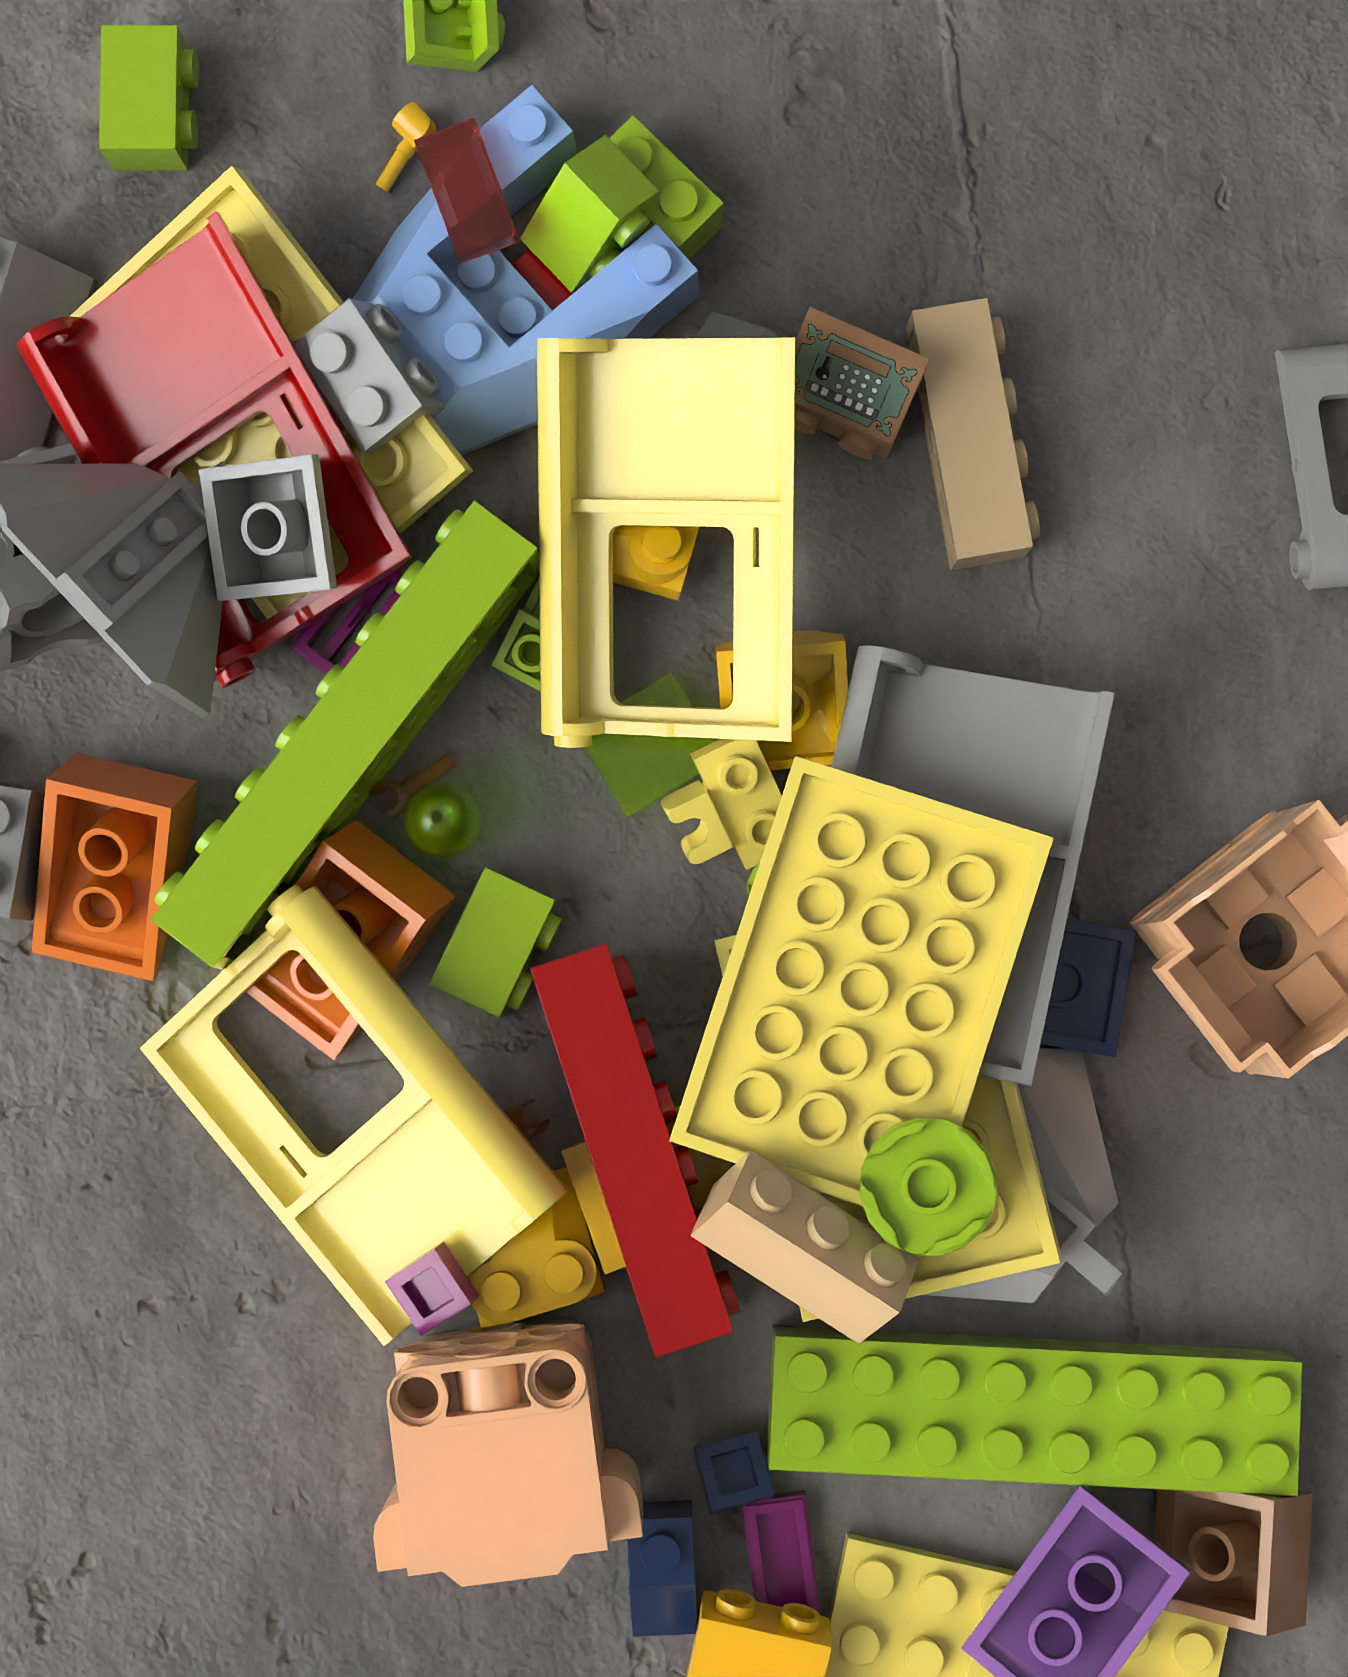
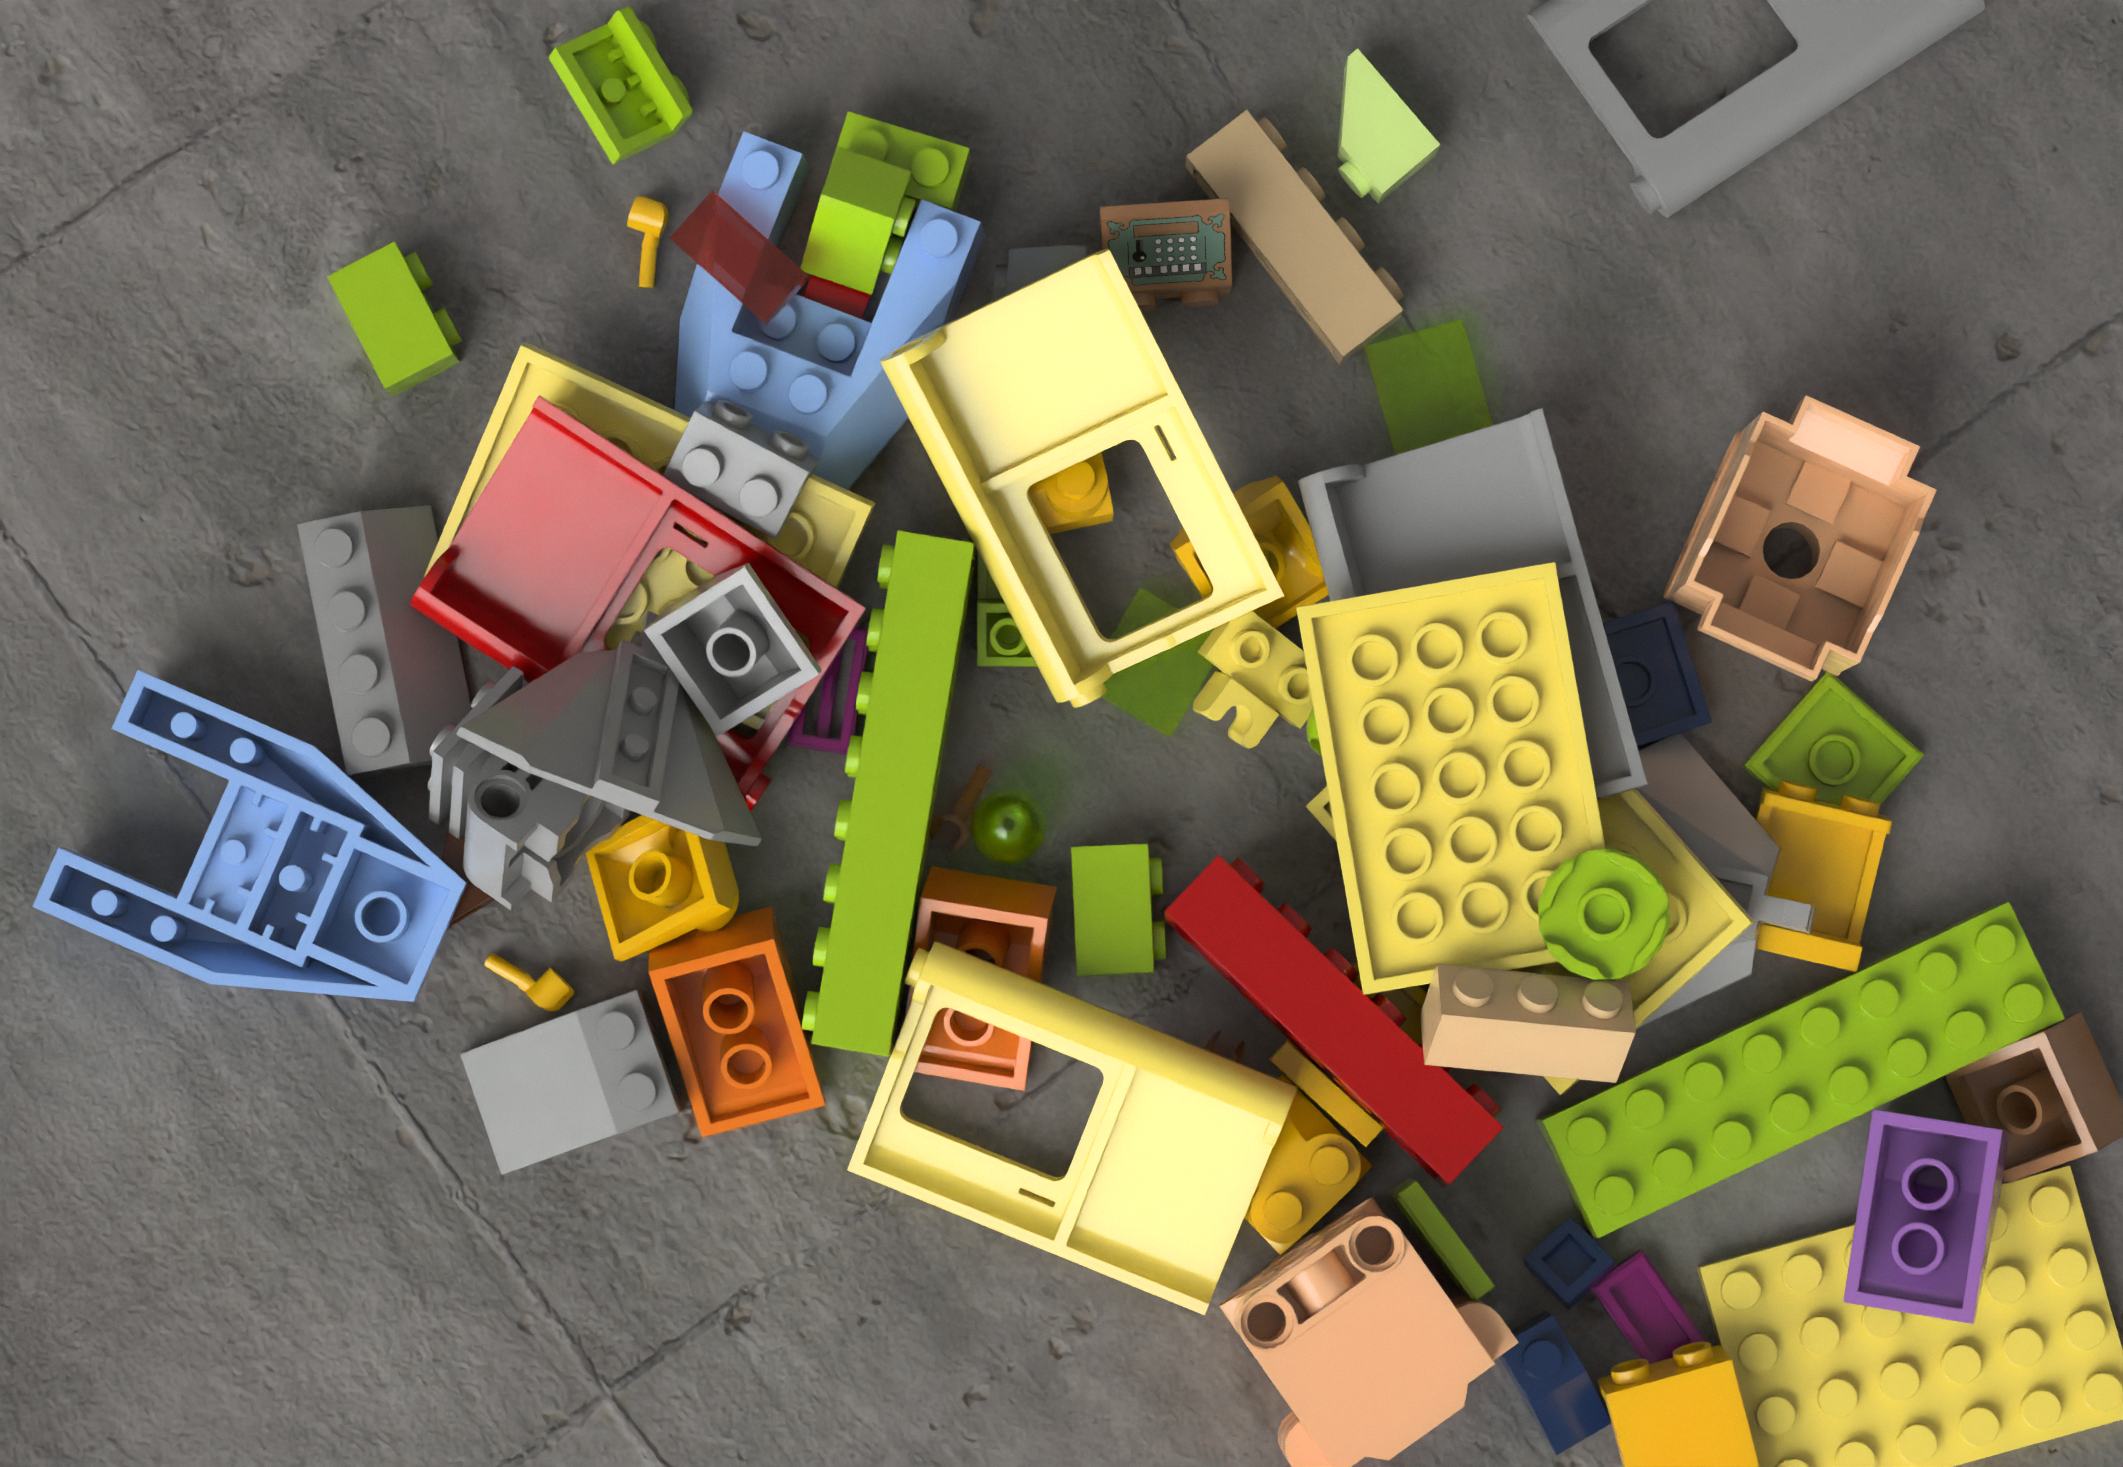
camera: 30 degrees left, 0 degrees up
plate [384,1241,480,1336] -> none
none -> yellow slope [586,815,739,962]
none -> yellowish green slope [1337,48,1440,204]
none -> clear neon green piece [1364,319,1493,455]
none -> lime tile [1389,1178,1495,1300]
none -> lime tile [1742,671,1924,805]
none -> yellow panel [1755,780,1893,972]

